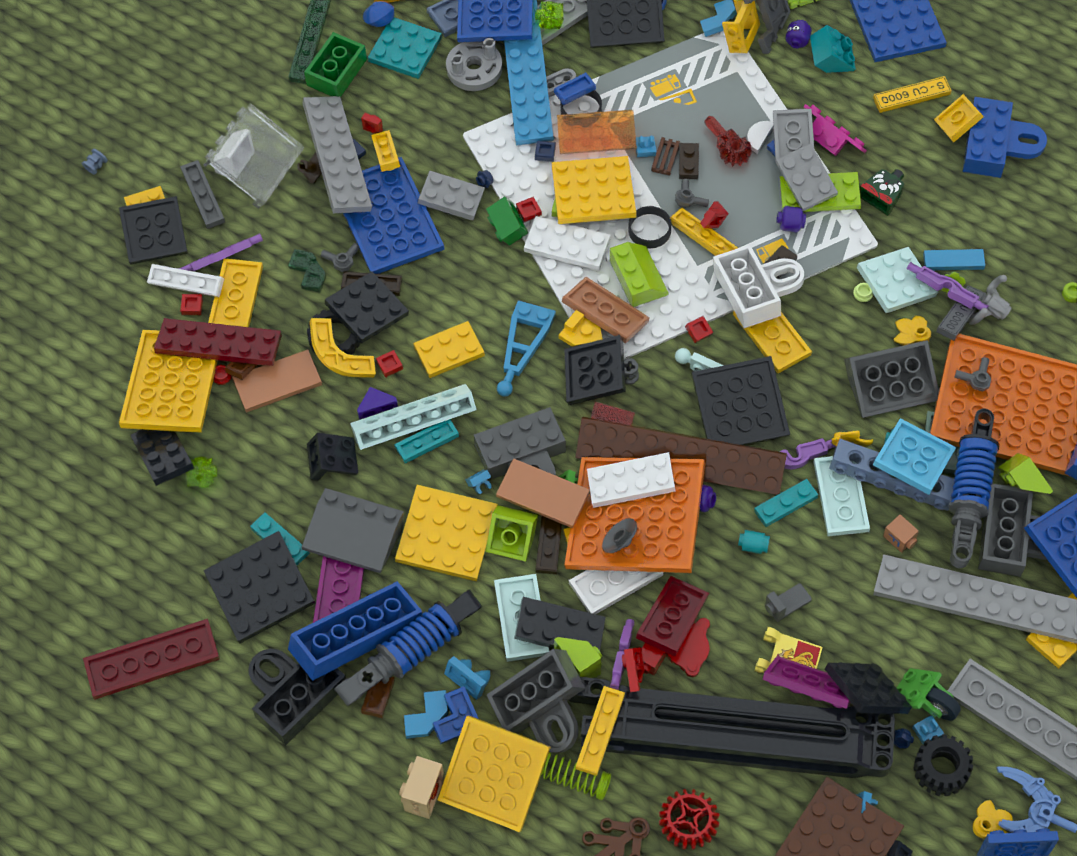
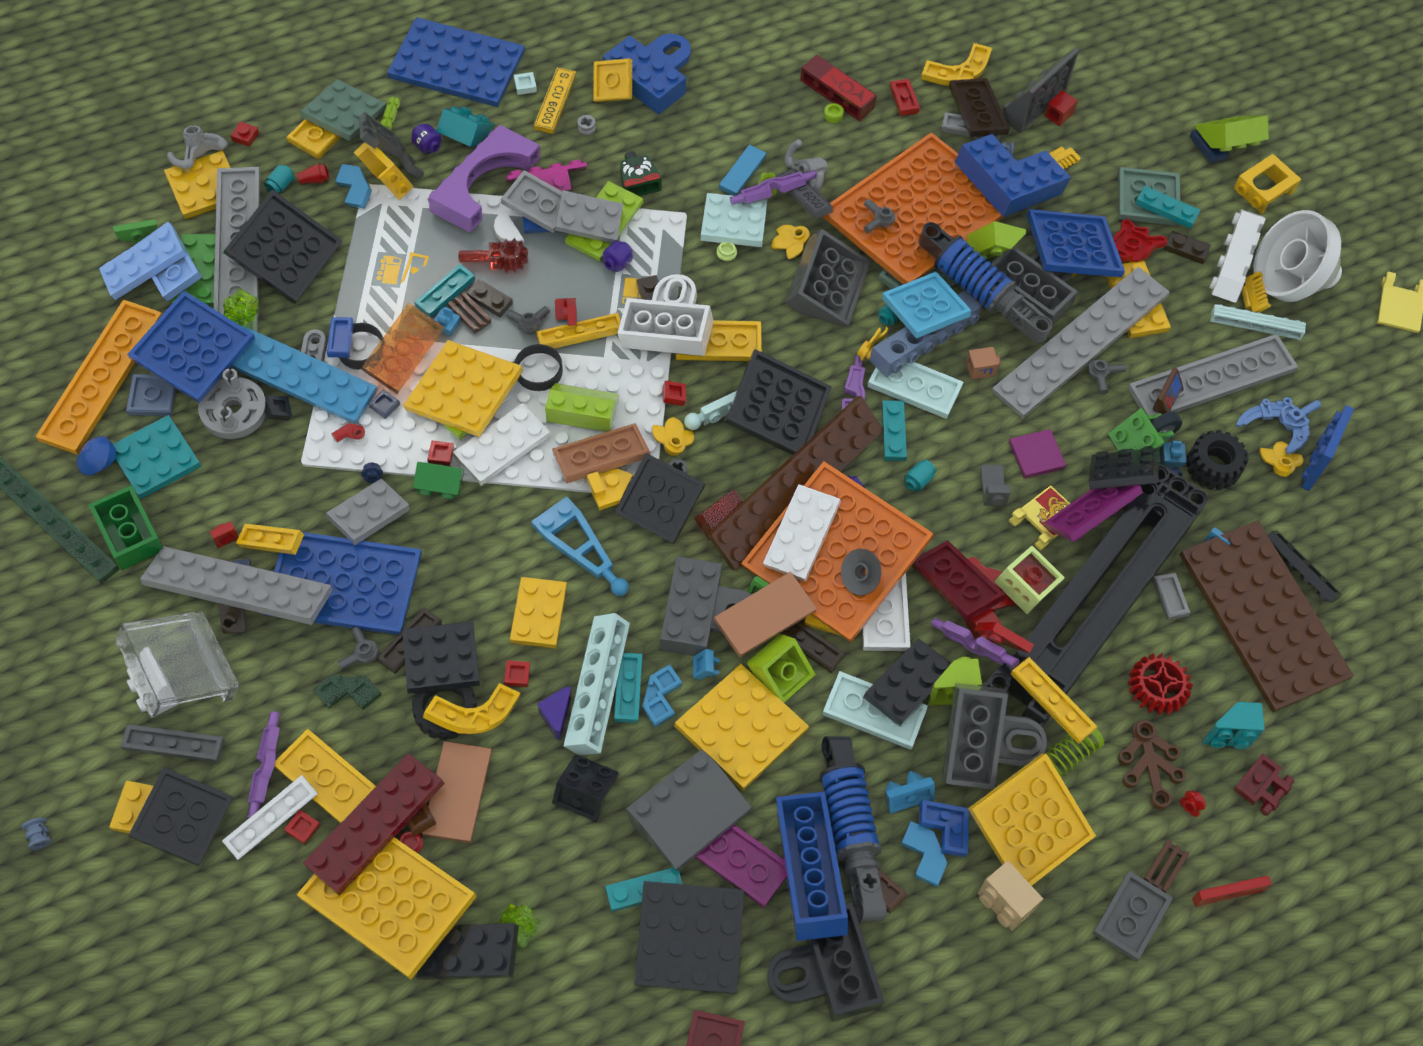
camera: 65 degrees left, 0 degrees up
none -> black plate [265,395,292,420]
none -> red arm [331,423,365,443]
none -> teal plate [414,264,475,318]
none -> medium lavender arch [428,125,540,233]
none -> light aqua plate [514,72,537,95]
none -> light grey bush [578,115,596,135]
none -> dark azure tile [642,664,682,728]
none -> yellow plate [651,417,694,456]
none -> yellowish green piece [994,546,1065,614]
none -> magenta tile [1009,429,1066,479]
none -> dark grey piece [1087,359,1126,394]
none -> reddish brown slope [1152,367,1183,414]
none -> light grey tile [1152,573,1190,620]

